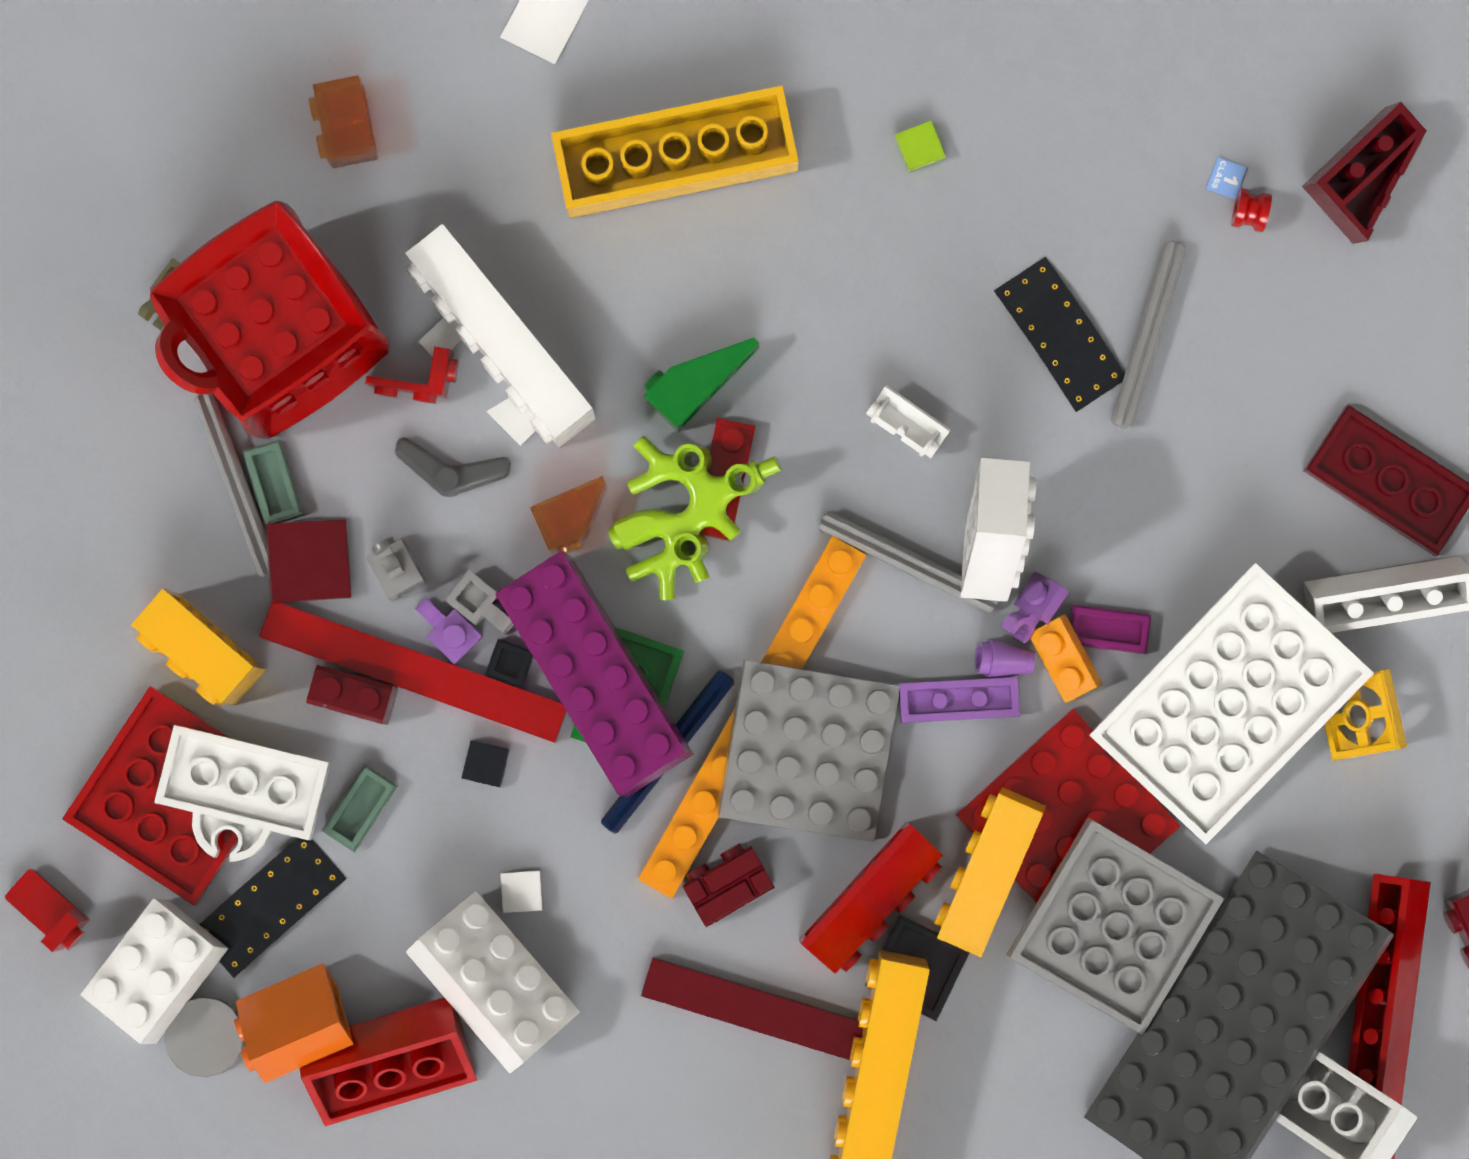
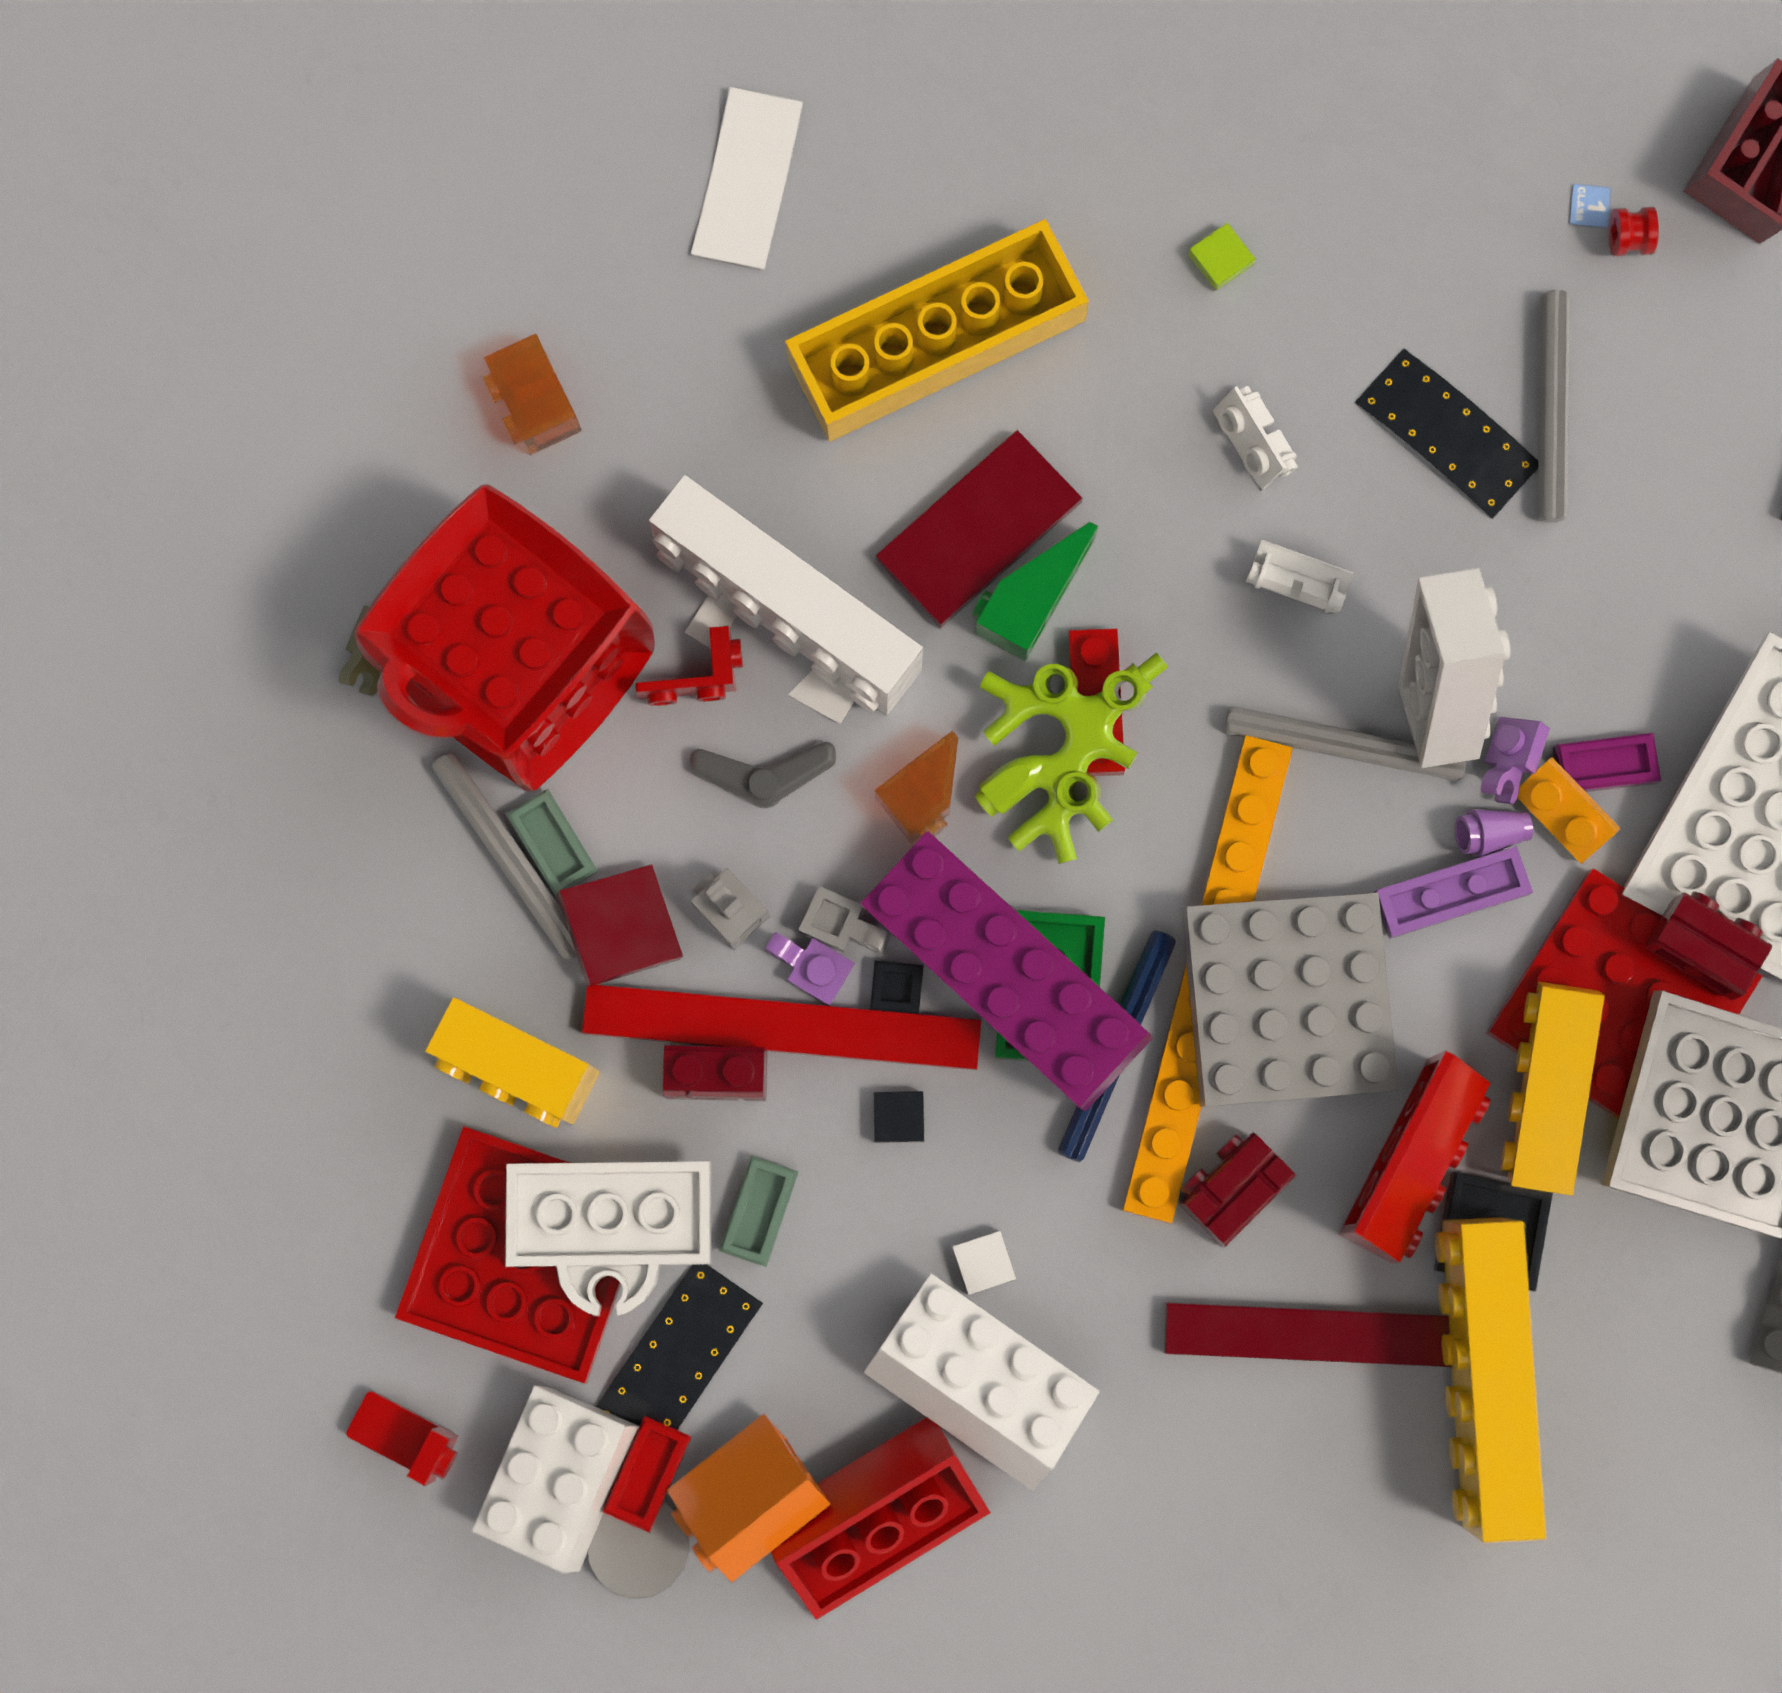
camera: 15 degrees left, 5 degrees down
none -> red tile [603,1416,691,1534]
none -> dark red tile [875,430,1083,629]
none -> white hinge [1212,386,1298,491]
none -> dark red brick [1644,892,1773,1000]

